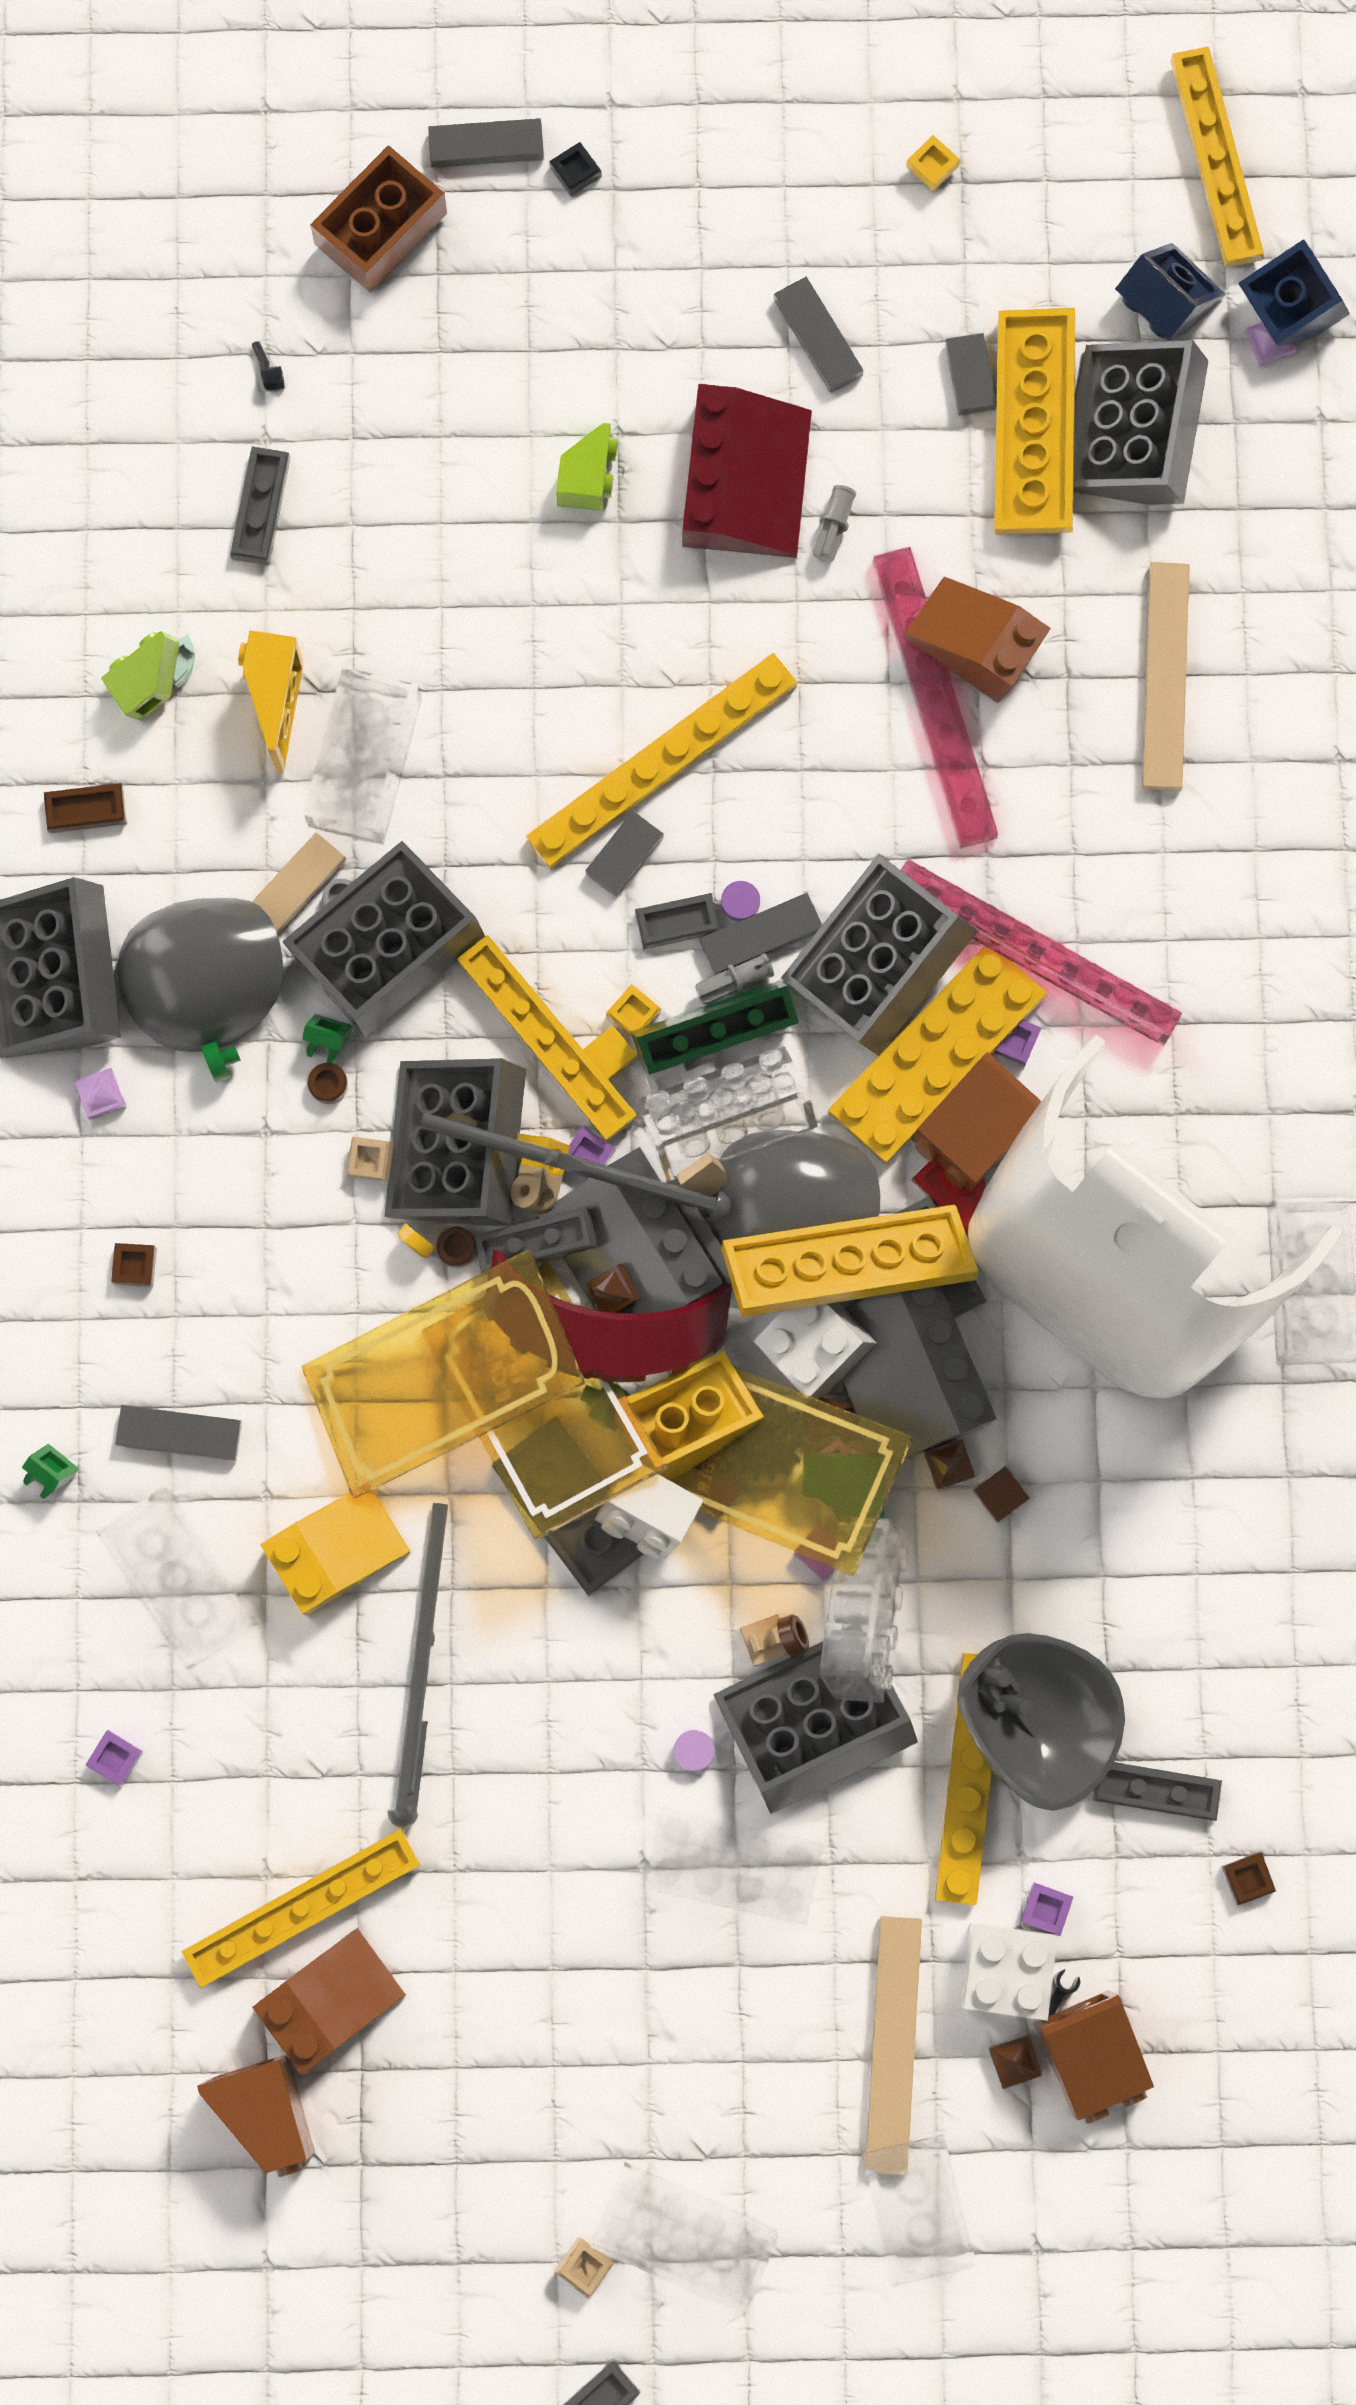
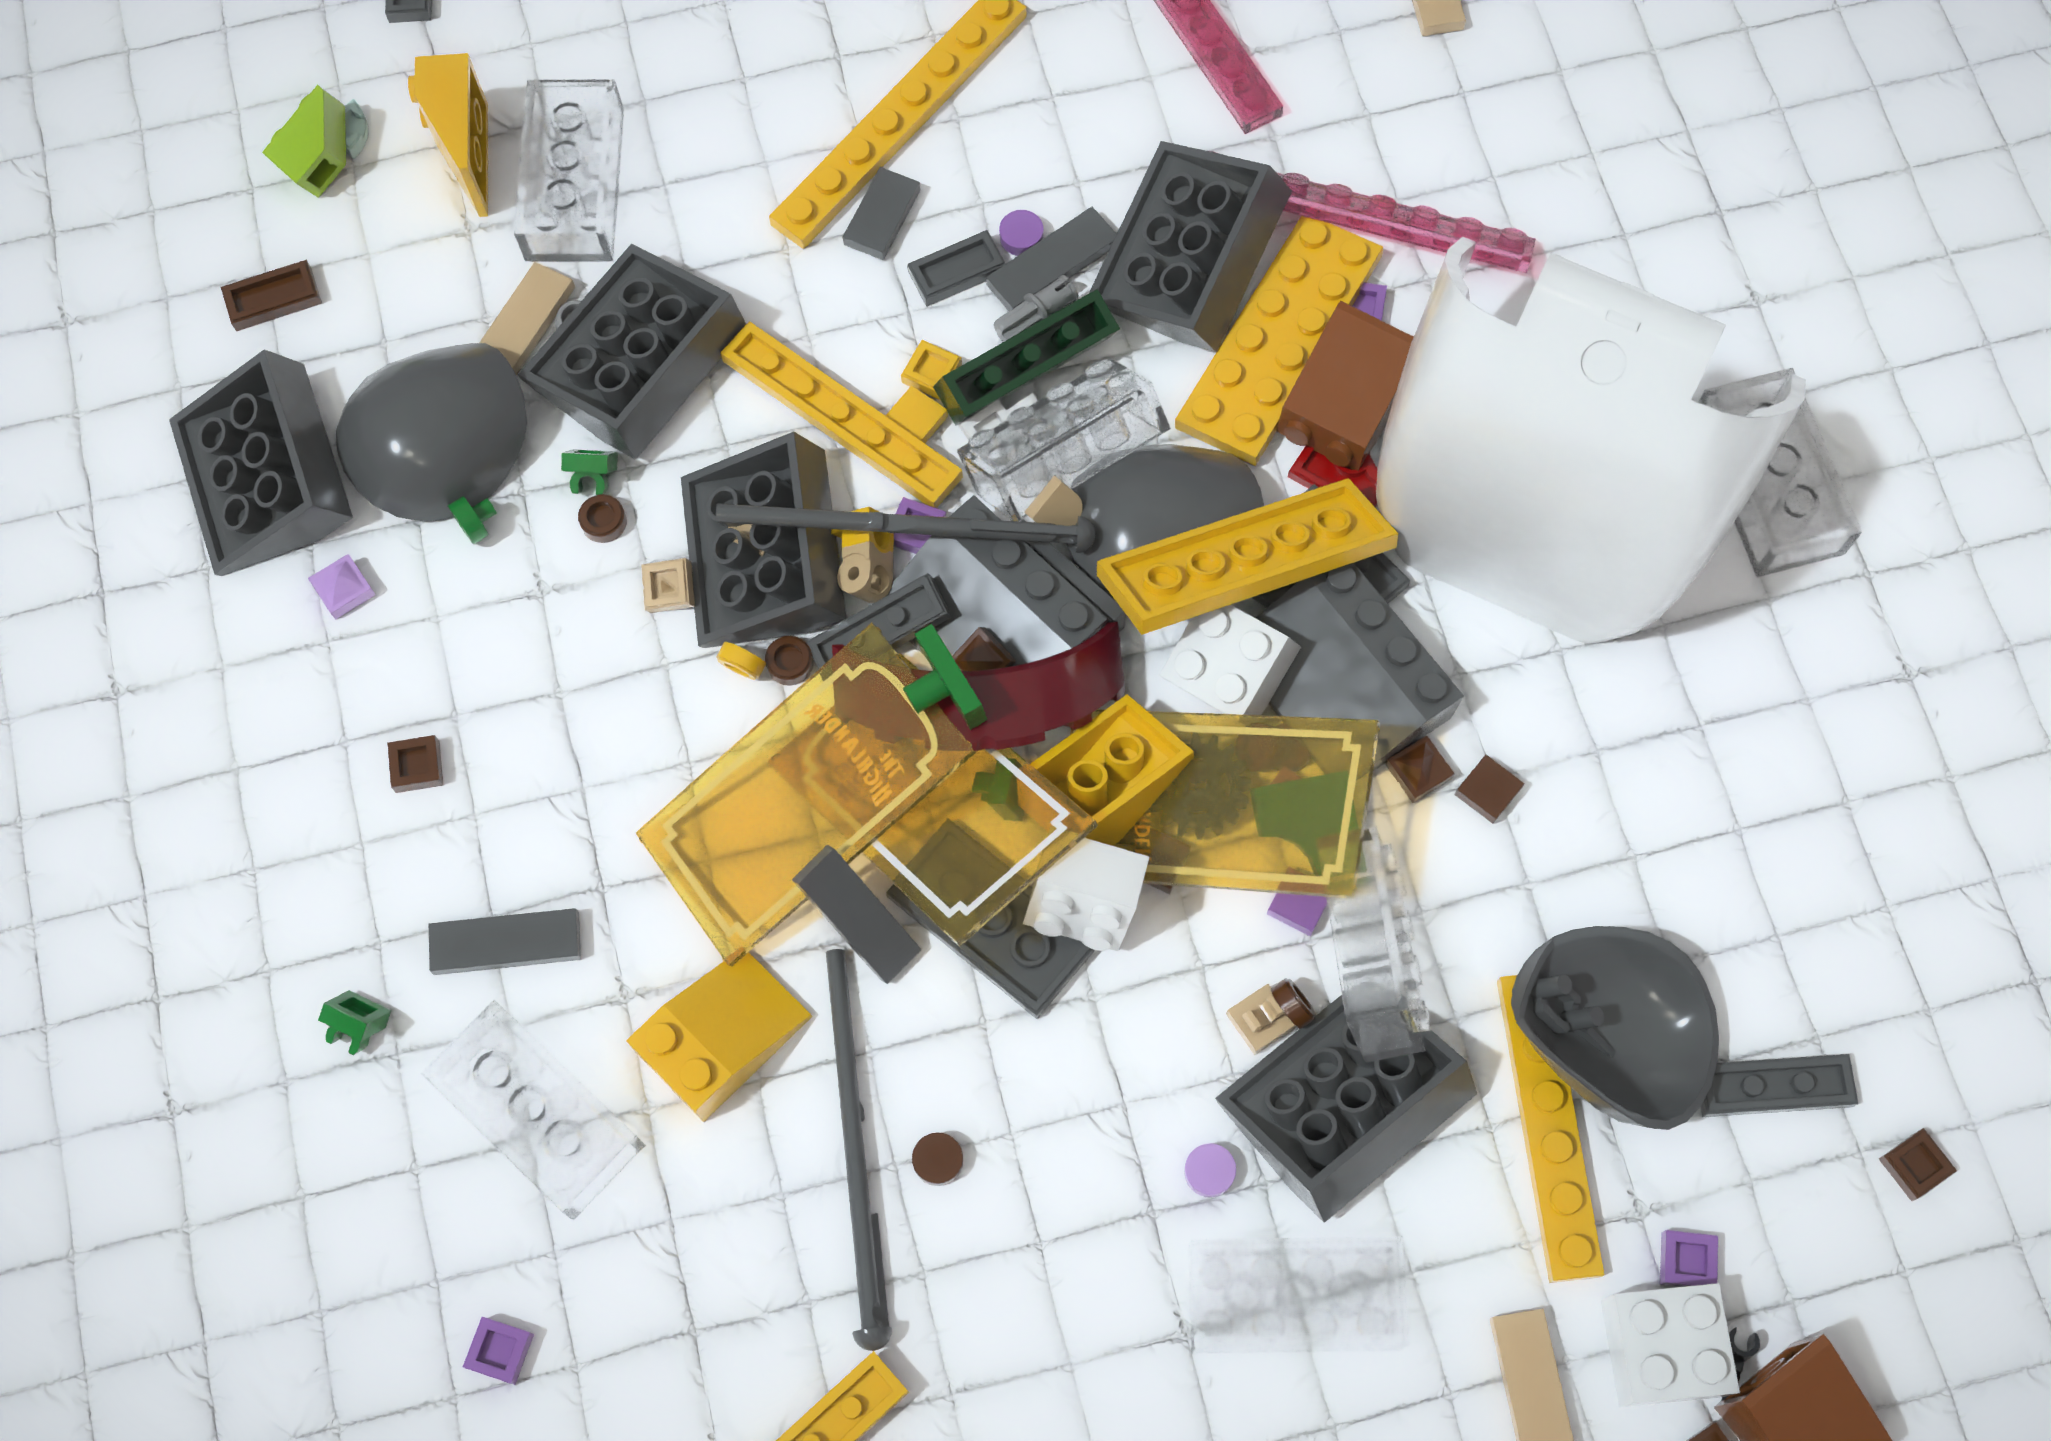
camera: 10 degrees left, 10 degrees down
none -> dark grey tile [792,845,922,984]
none -> green tile [902,624,987,730]
none -> reddish brown tile [912,1132,963,1186]

